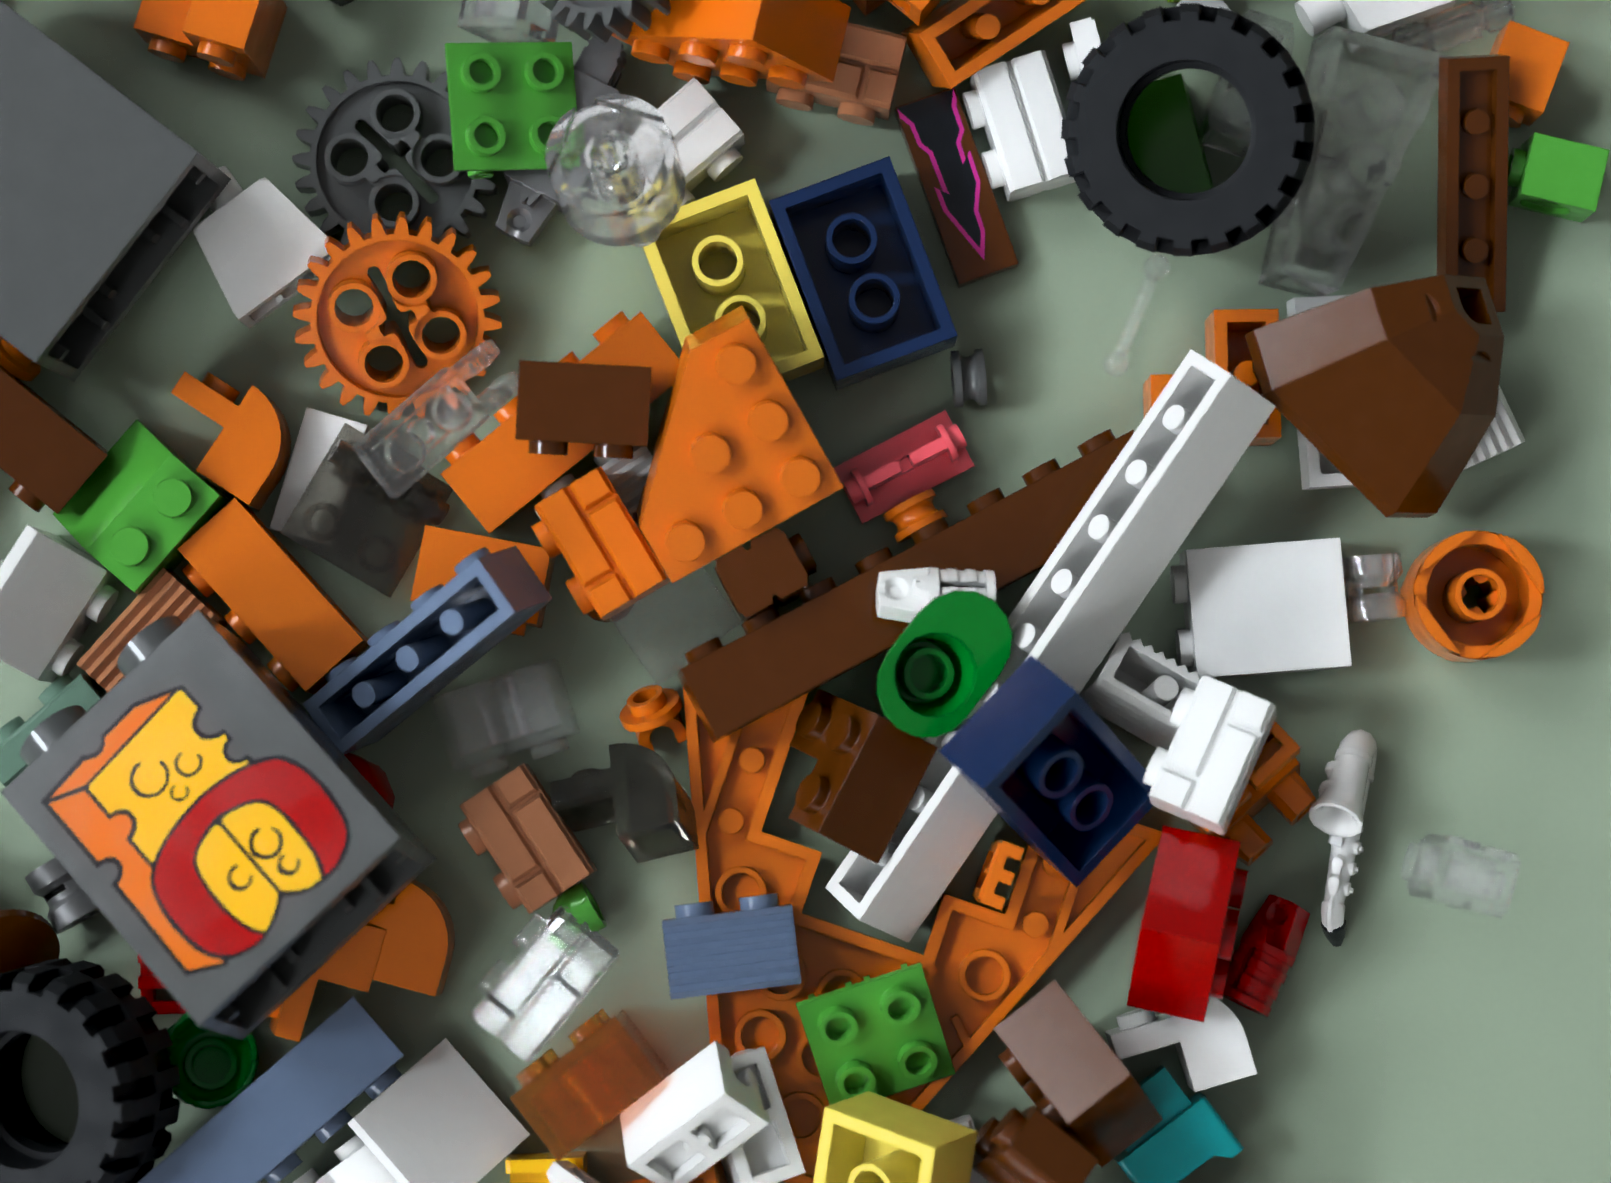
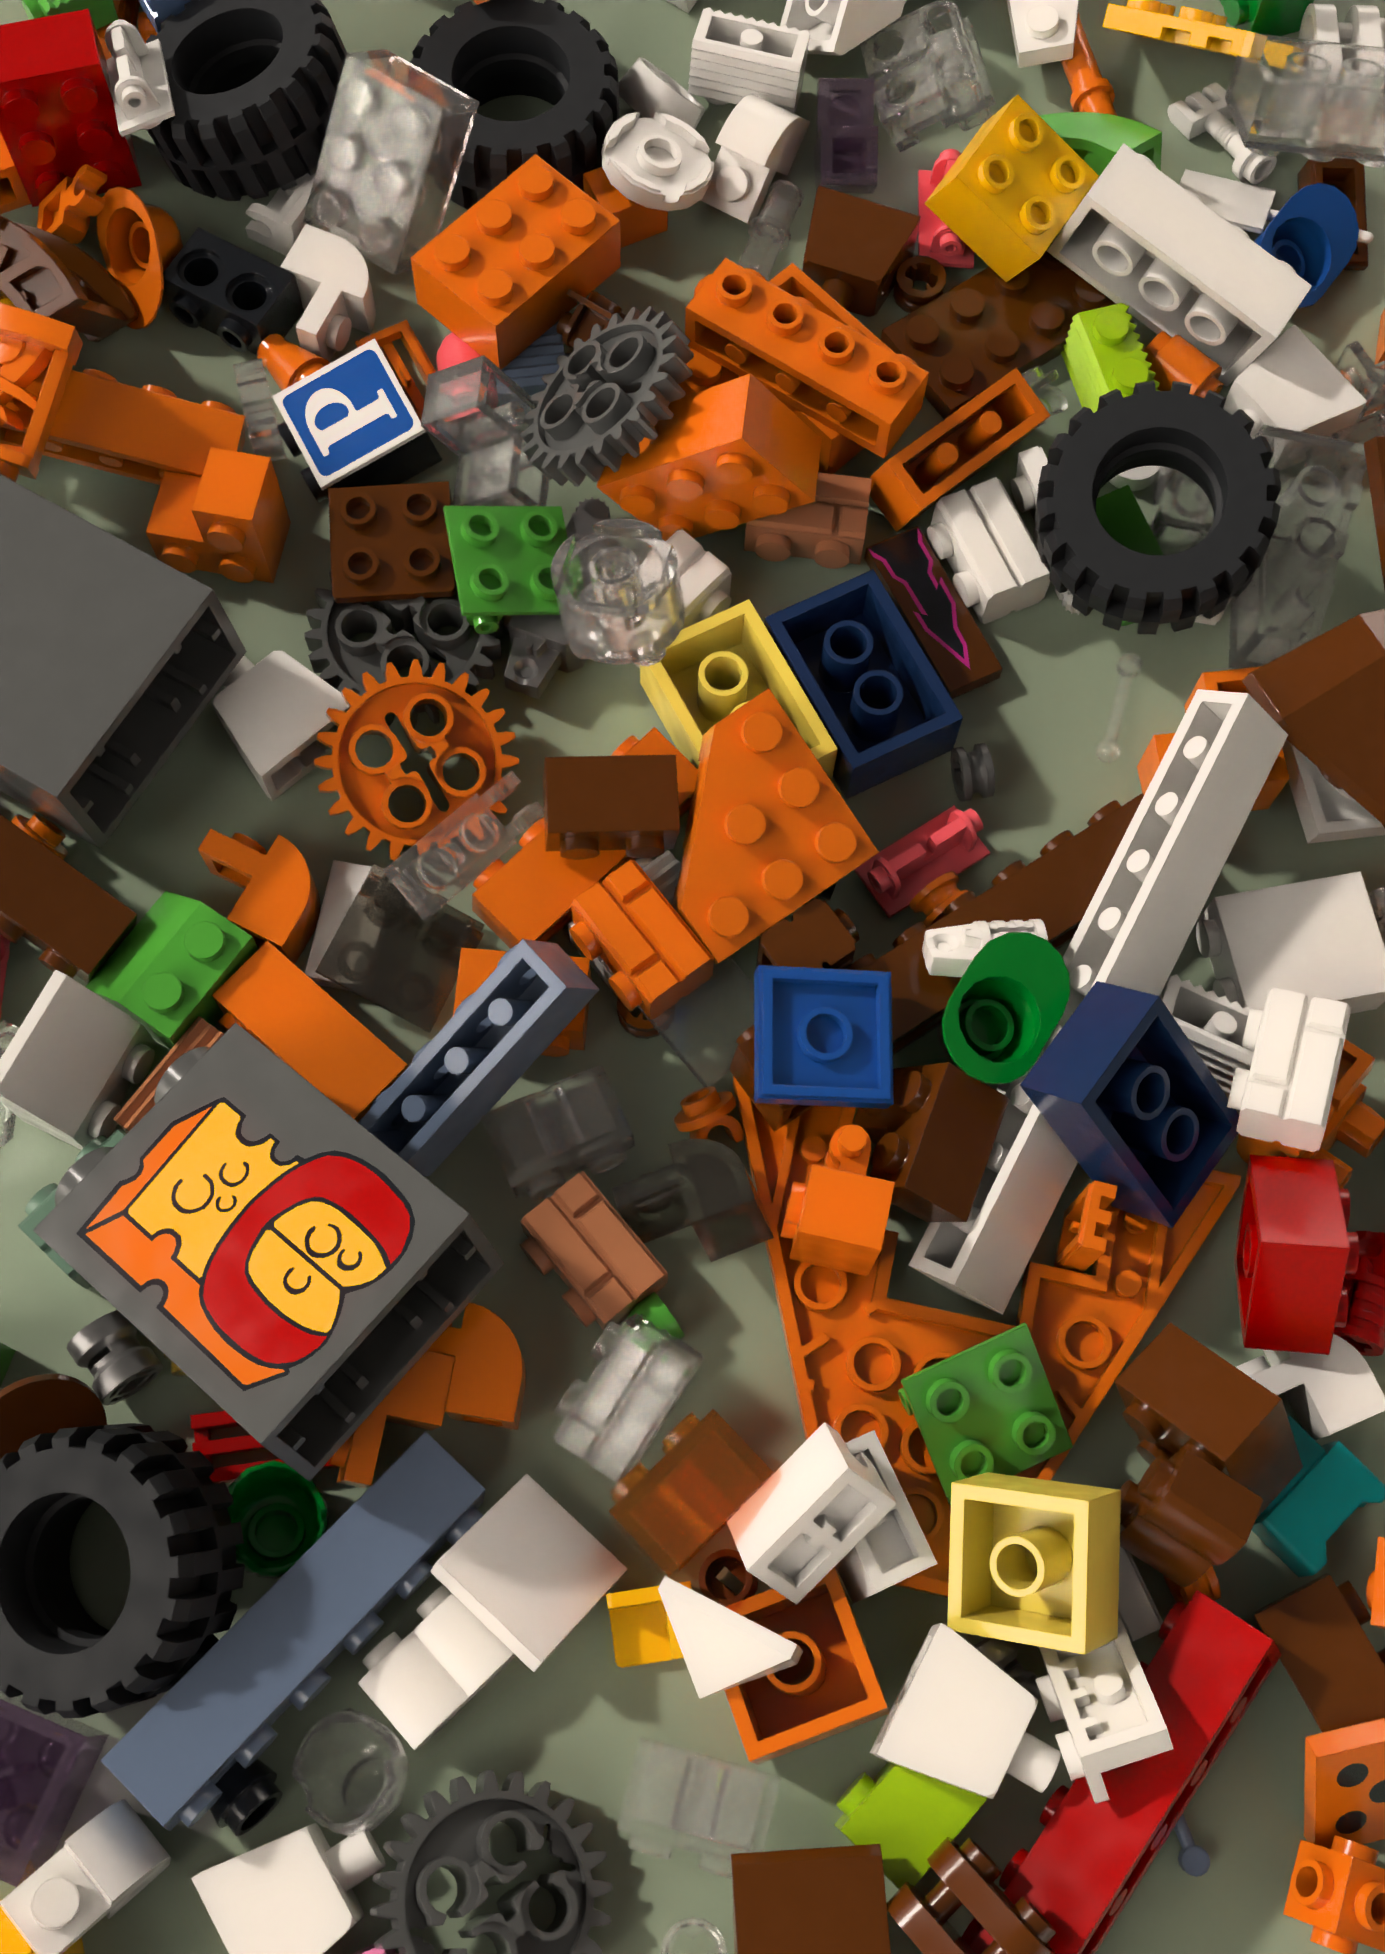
camera: 10 degrees left, 15 degrees down
sand blue brick [662,893,801,1000] -> none
none -> reddish brown bracket [328,481,456,603]
none -> reddish brown hinge [698,1549,758,1607]
none -> blue plate [754,965,894,1109]
none -> orange brick [780,1124,895,1276]

